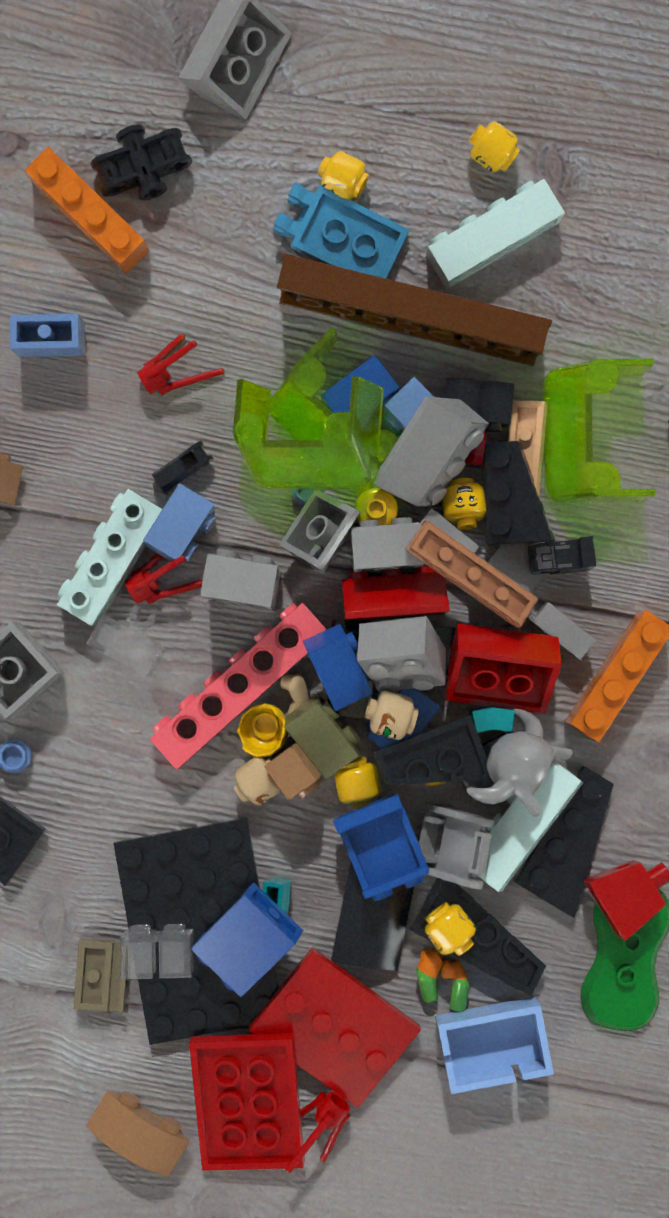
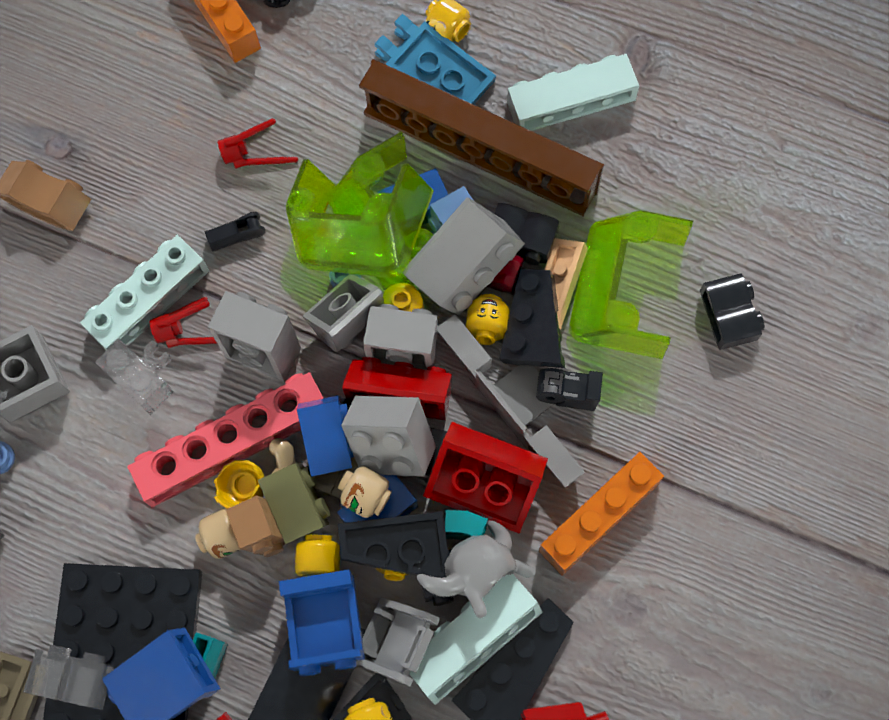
camera: 15 degrees right, 15 degrees down
medium blue brick [10,314,85,357] -> none
medium blue brick [143,483,217,567] -> none
nougat tile [405,520,538,628] -> none
yellow head [468,121,520,173] -> none

